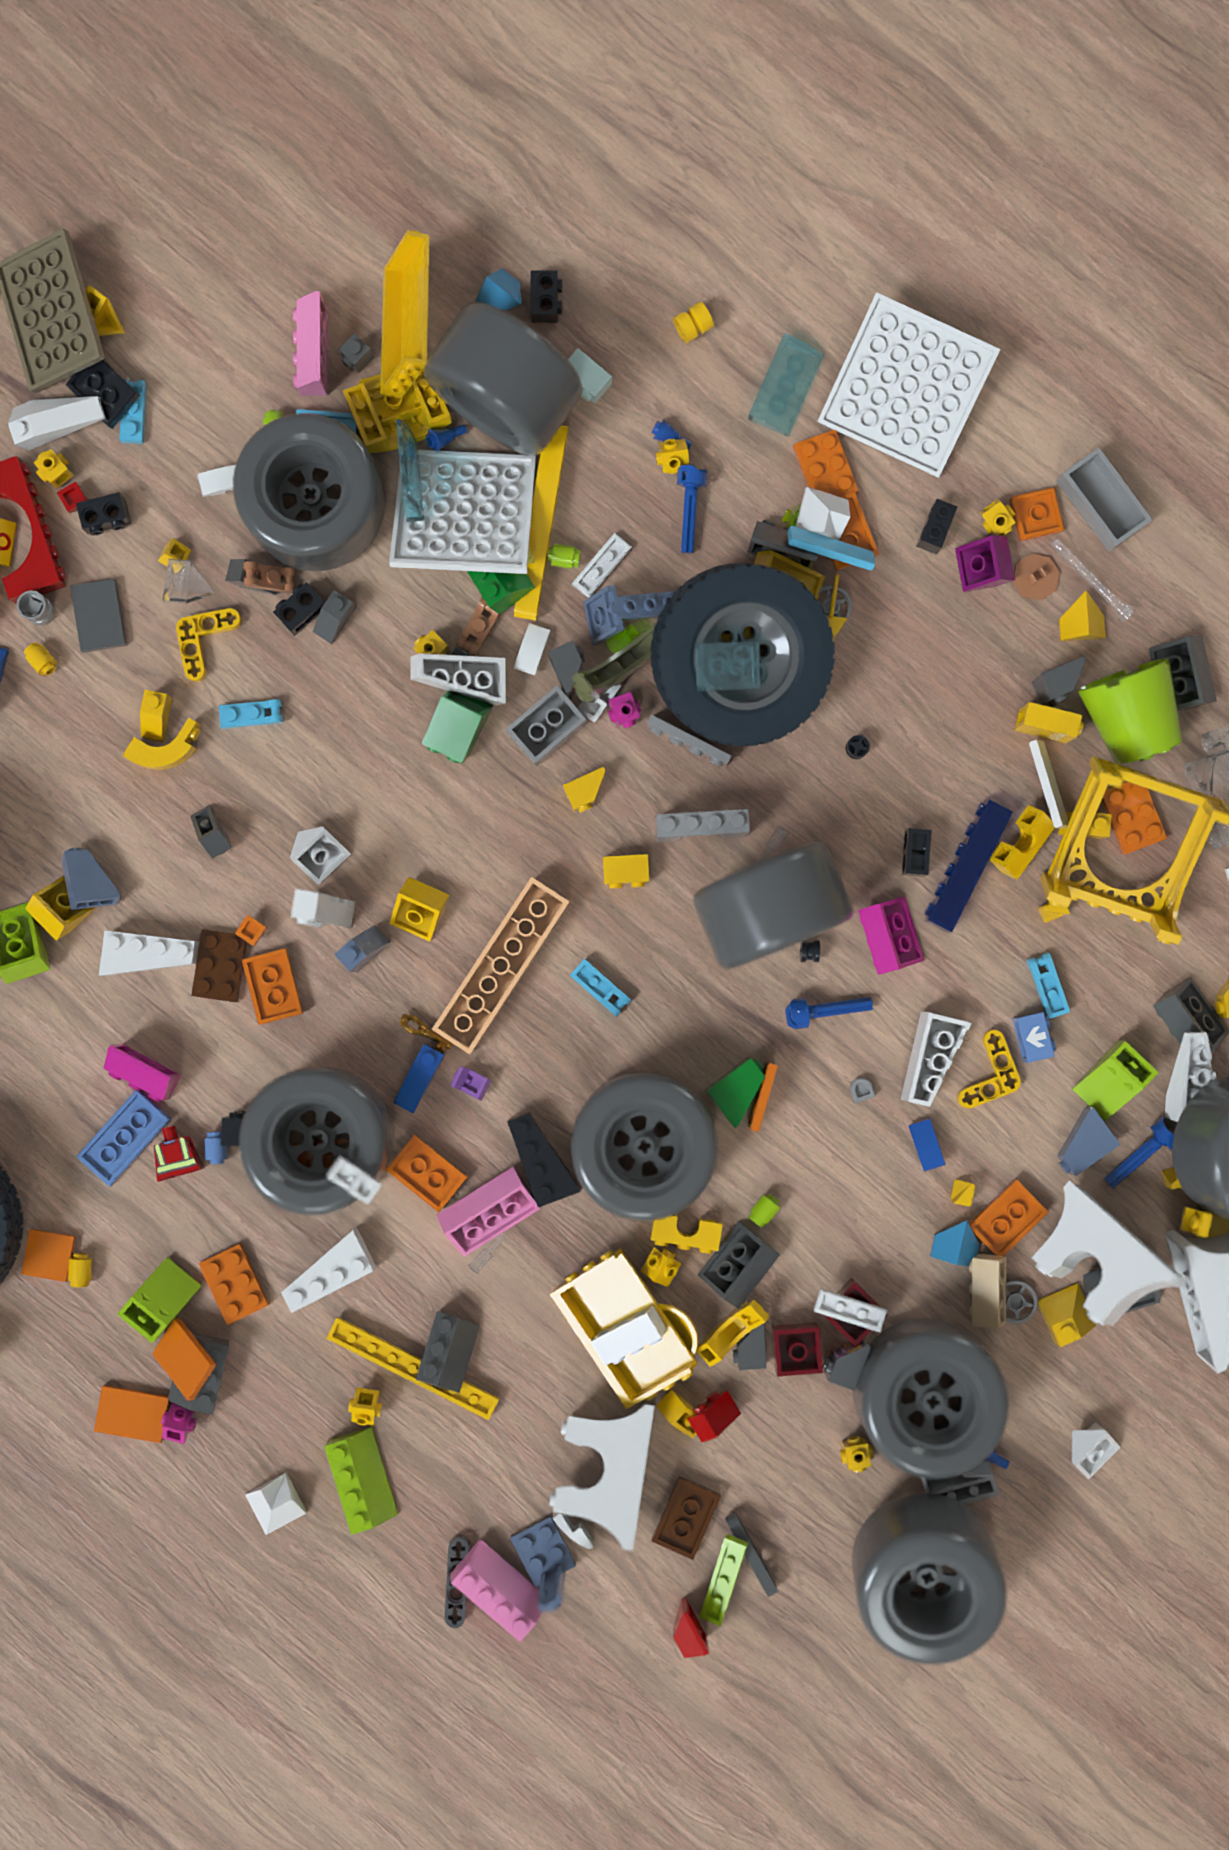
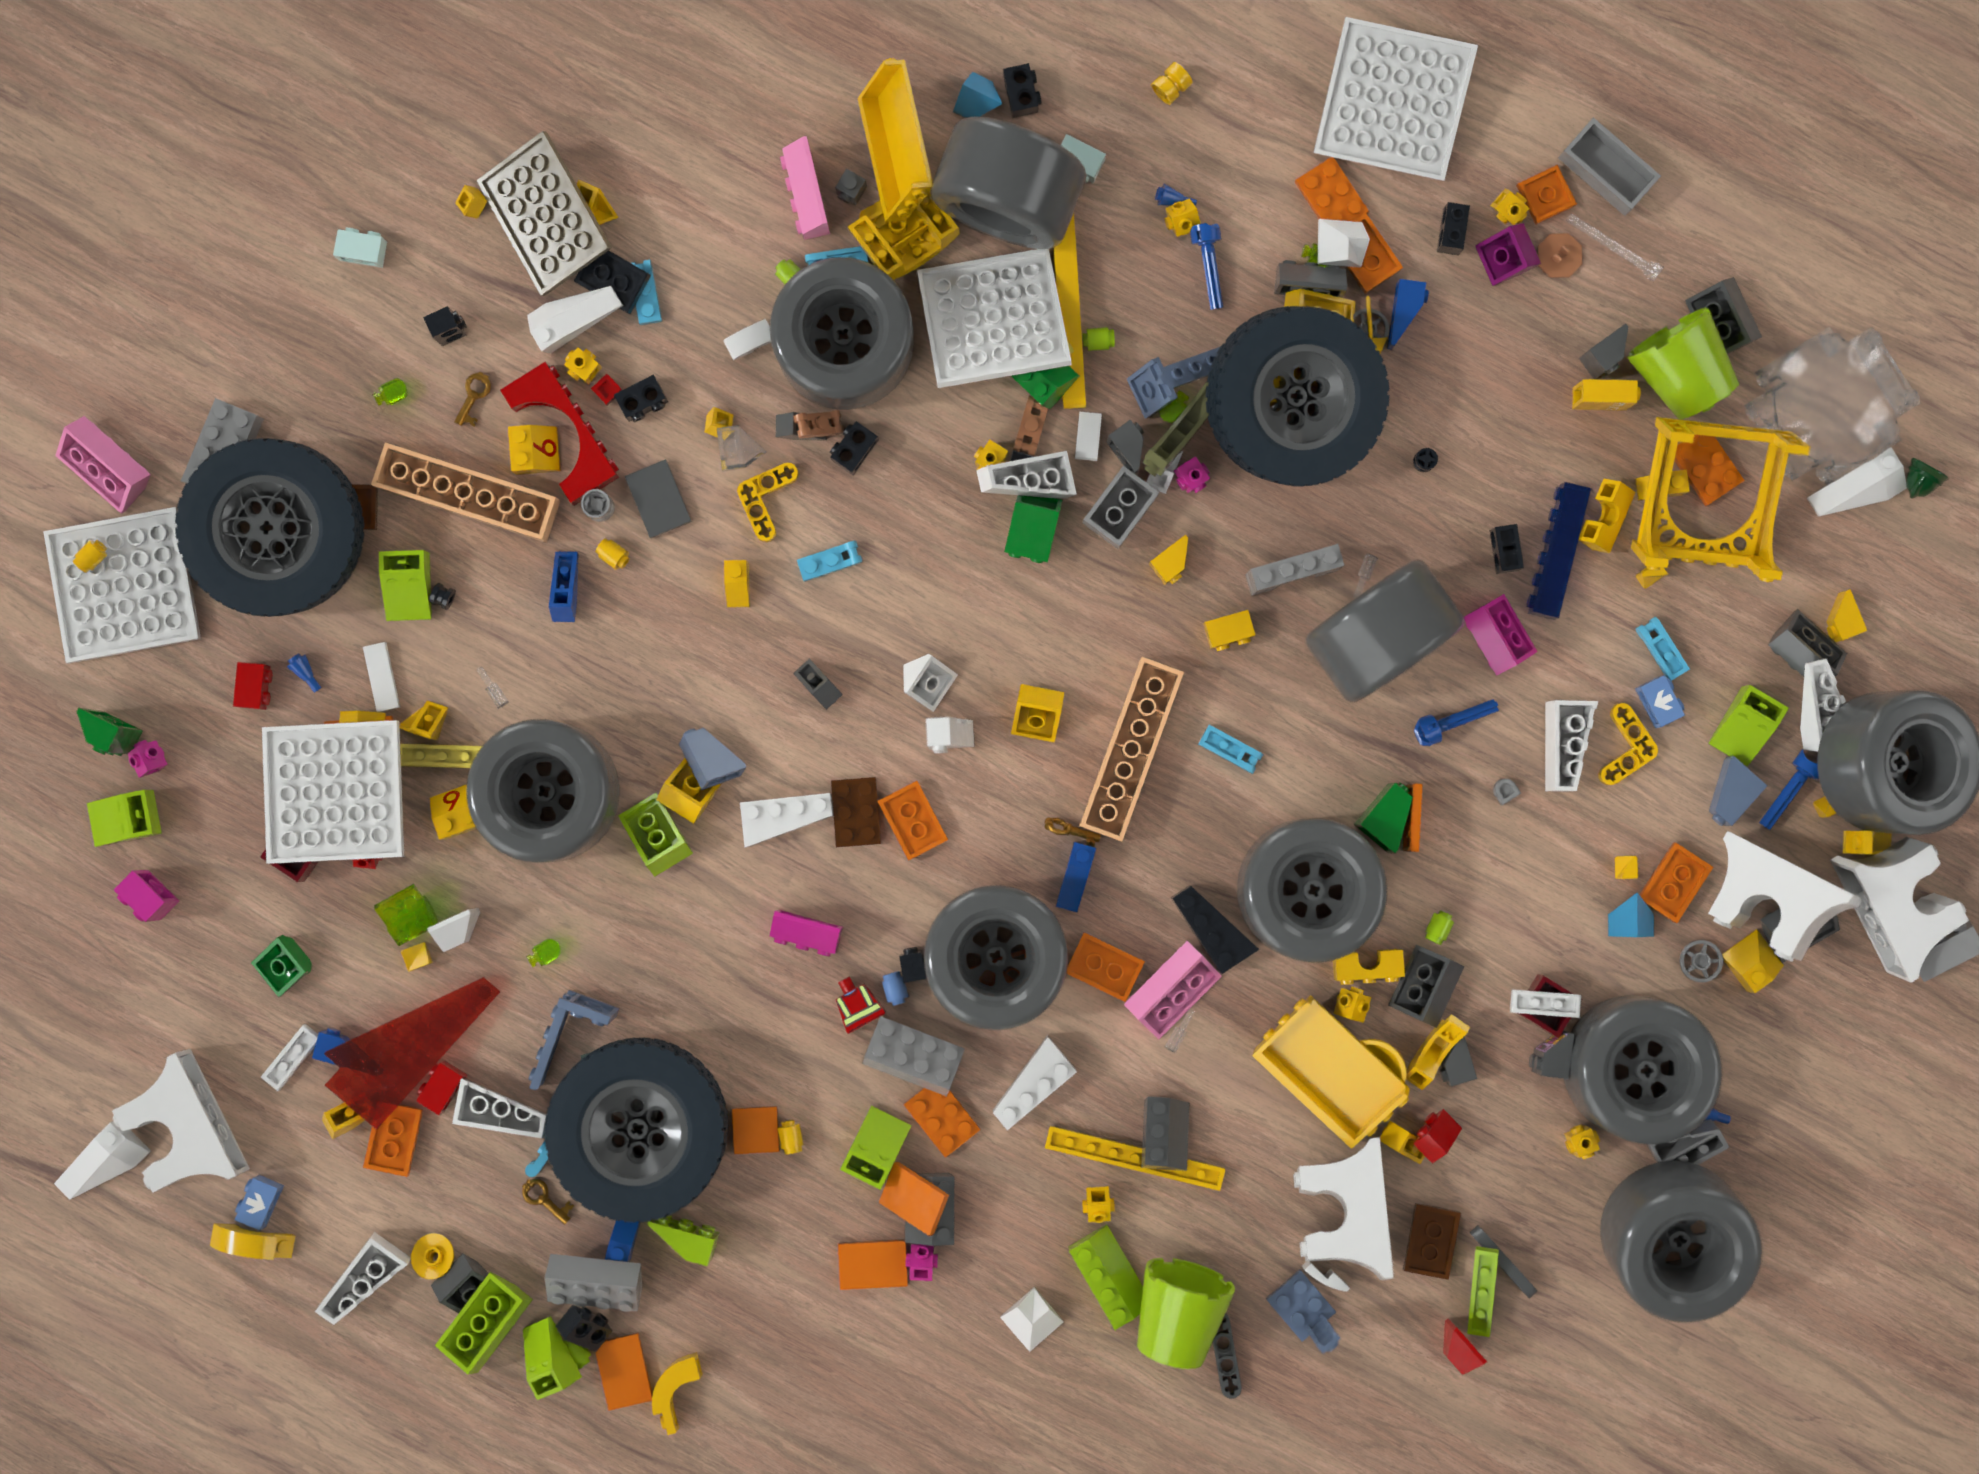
camera: 15 degrees left, 0 degrees up
medium blue tile [76,1090,172,1187] -> none
yellow arch [122,718,201,770] -> none
orange tile [235,915,268,946] -> none
dark grey slope [313,590,356,645] -> none
white slope [326,1156,382,1204] -> none
sand blue slope [334,925,390,972] -> none
clear light blue slope [396,419,424,522] -> none
blue cone [426,425,467,451] -> none
bright pink slope [450,1539,541,1642] -> none
medium lavender bracket [451,1066,492,1101] -> none
white tile [572,533,632,598] -> none
white brick [591,1305,667,1366] -> none
light grey plate [647,715,731,767] -> none
clear light blue tile [696,642,760,691] -> none
clear light blue slope [748,333,824,437] -> none
dark red brick [771,1322,823,1377] -> none
medium azure tile [788,525,875,571] -> none
black wheel [800,940,820,963] -> none
blue slope [908,1119,946,1172] -> none
tan brick [969,1254,1006,1329] -> none
white tile [1029,740,1069,829] -> none
yellow slope [1059,591,1106,641] -> none
white slope [1072,1422,1121,1479] -> none
none -> light grey piece [862,1016,965,1096]
none -> lime cone [1137,1258,1235,1369]
none -> blue slope [1387,279,1429,349]

